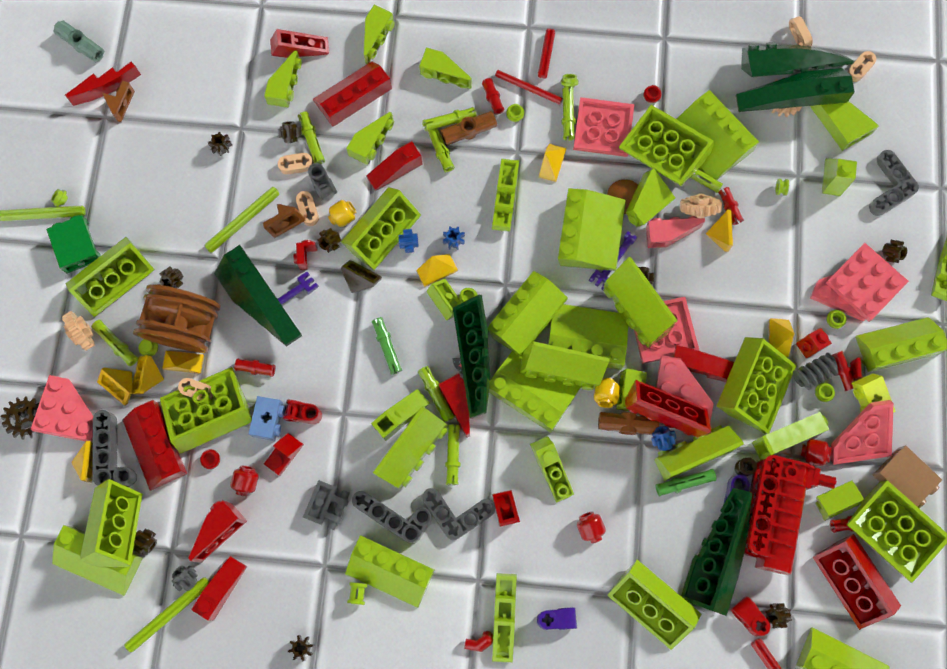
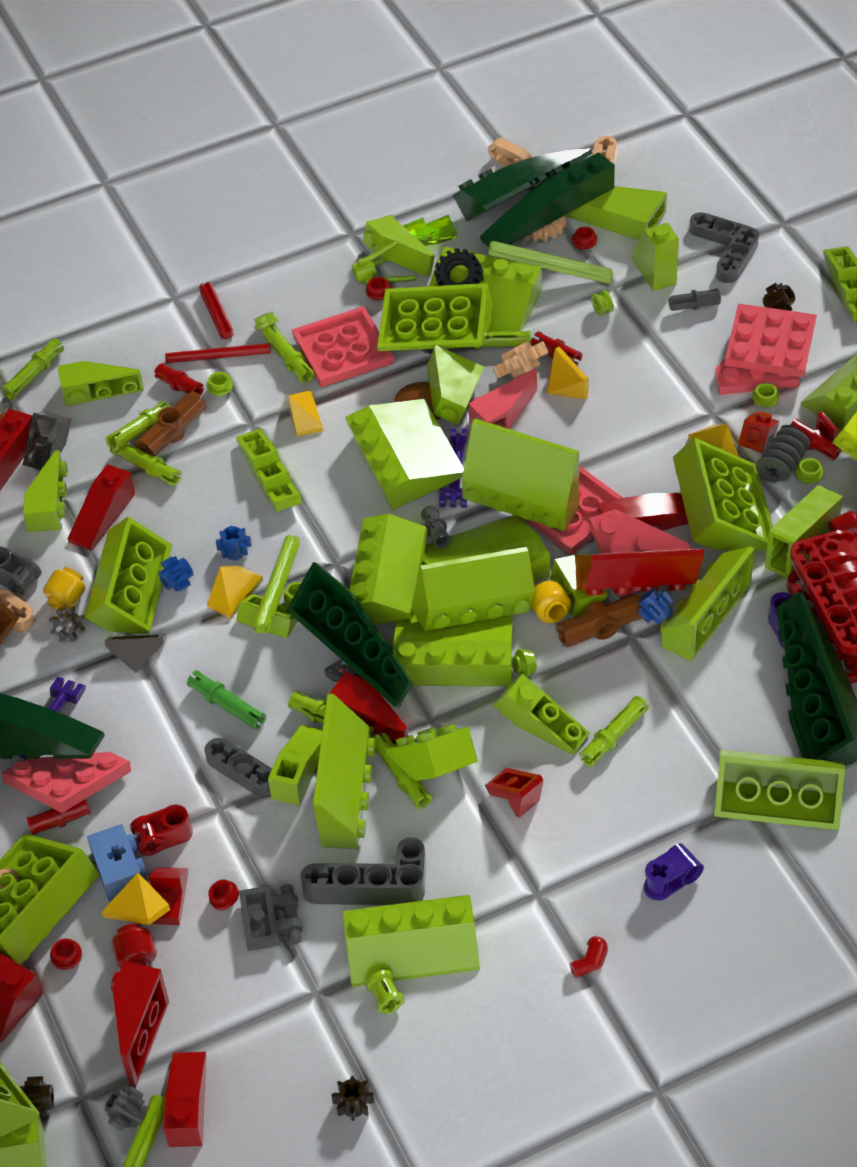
camera: 30 degrees left, 25 degrees down
red bracket [293,240,318,270] -> none
dark grey beam [423,488,495,540] -> none
lime slope [492,573,517,663] -> none
red head [577,512,606,543] -> none
bright green pin [655,469,717,497] -> none
dark brown bush [735,457,757,477] -> none
none -> lime pin [1,338,64,400]
none -> coral plate [2,752,131,813]
none -> clear smoke slope [23,412,71,470]
none -> yellow slope [102,873,170,925]
none -> dark grey beam [204,738,272,798]
none -> red plate [208,879,239,910]
none -> lime axle [253,535,299,634]
none -> lime plant [352,240,417,286]
none -> lime slope [363,215,435,277]
none -> lime slope [385,724,478,781]
none -> clear neon green slope [403,214,458,246]
none -> dark grey pin [421,505,451,549]
none -> black tyre [434,248,484,286]
none -> lime axle [488,241,613,284]
none -> lime plate [512,649,537,678]
none -> red plate [572,226,597,250]
none -> lime pin [579,696,649,767]
none -> dark grey axle [668,288,721,311]

